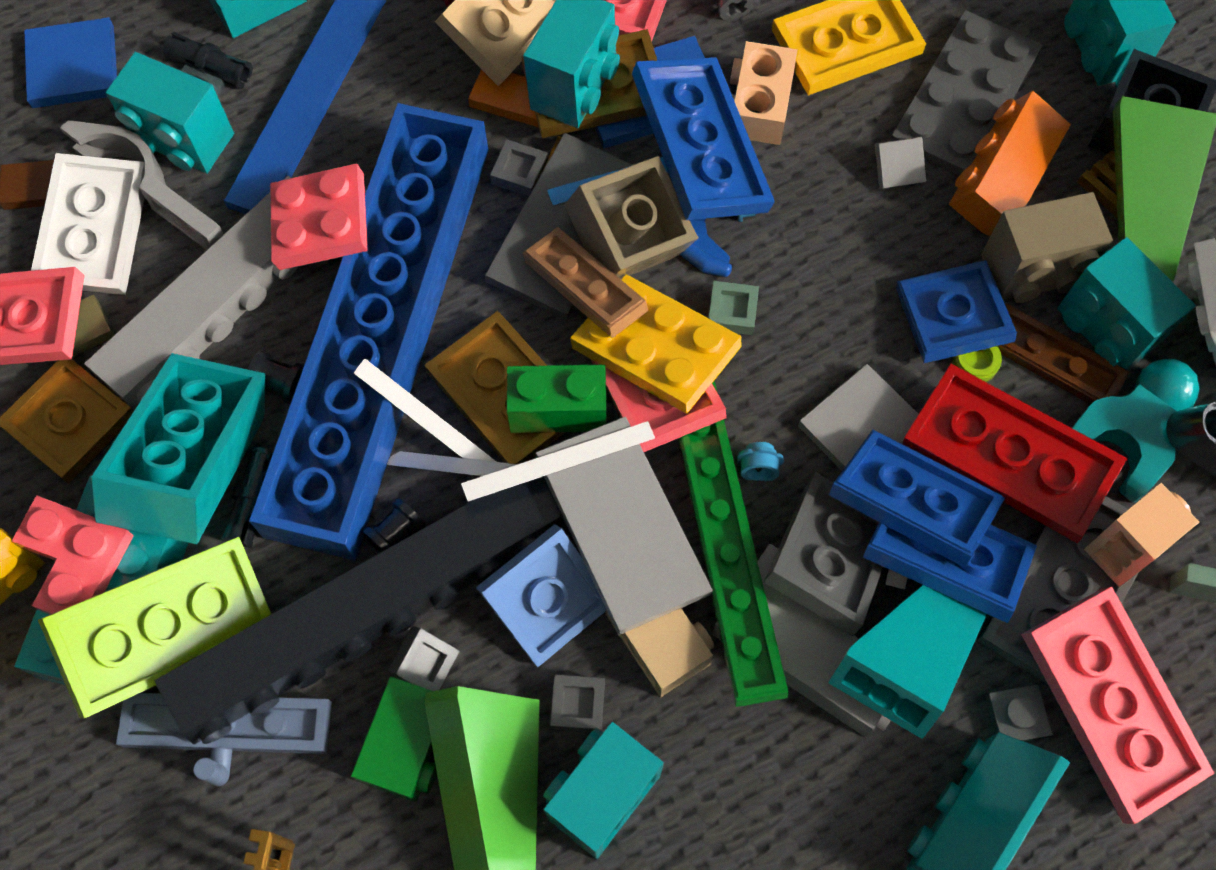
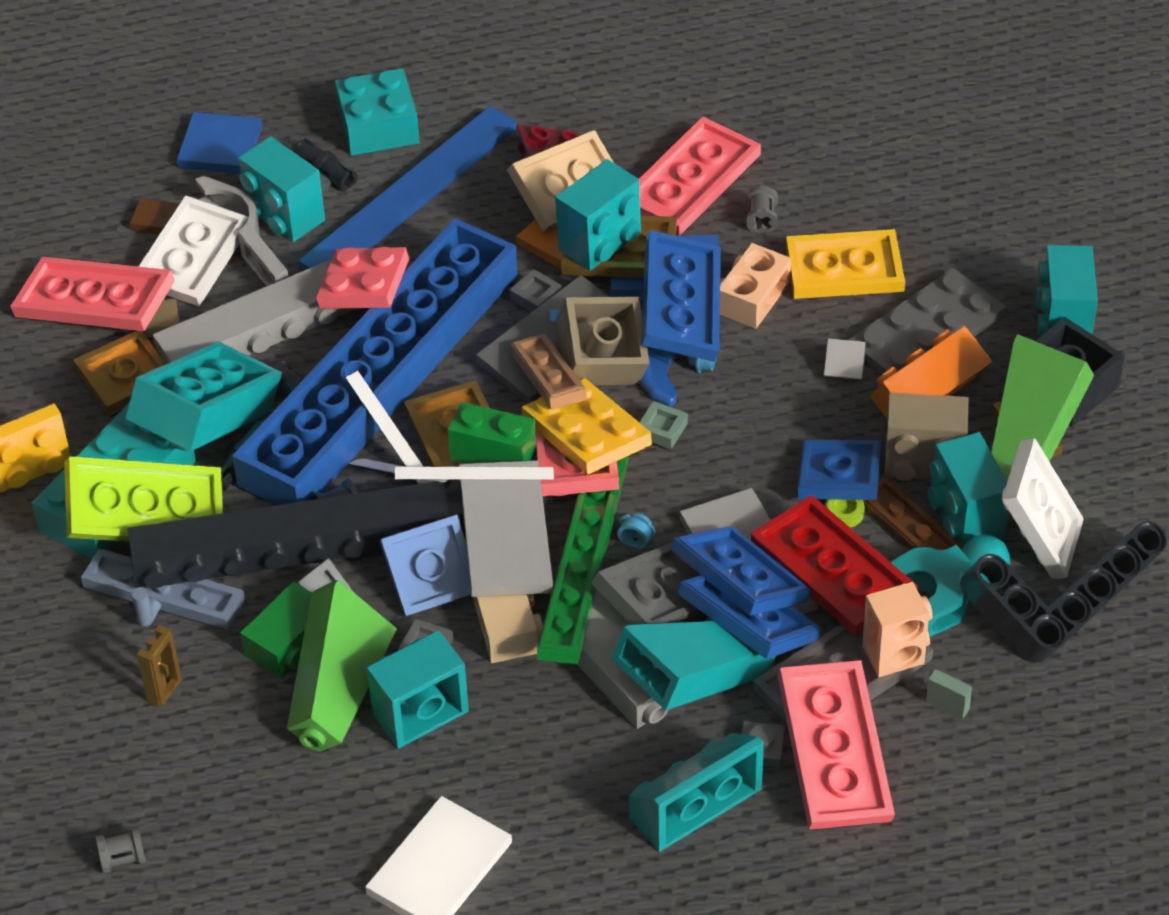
camera: 20 degrees right, 20 degrees down
coral plate [12,495,134,615] -> none

